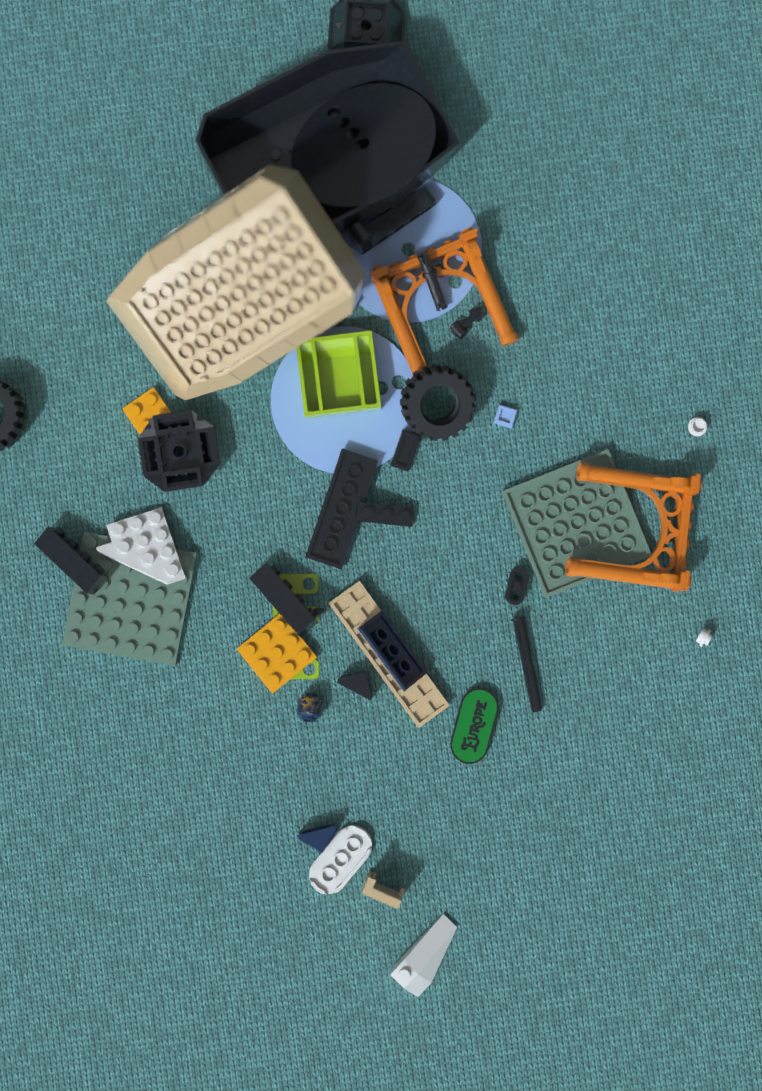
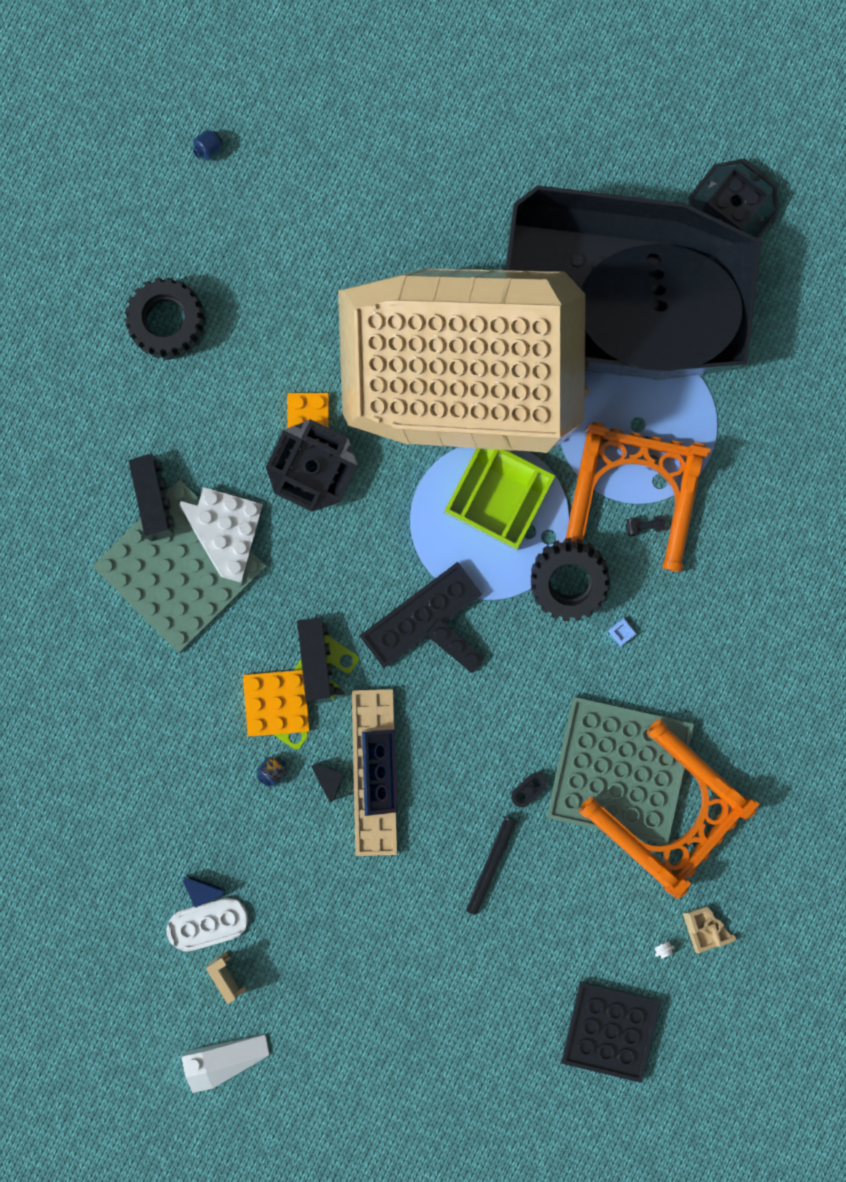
camera: 30 degrees right, 0 degrees up
black beam [349,186,437,255] -> none
black tile [390,430,421,472] -> none
black pin [417,253,448,311] -> none
green tile [450,688,499,764] -> none
white plate [688,417,707,436] -> none
none -> black plate [561,981,661,1083]
none -> tan slope [683,907,737,953]

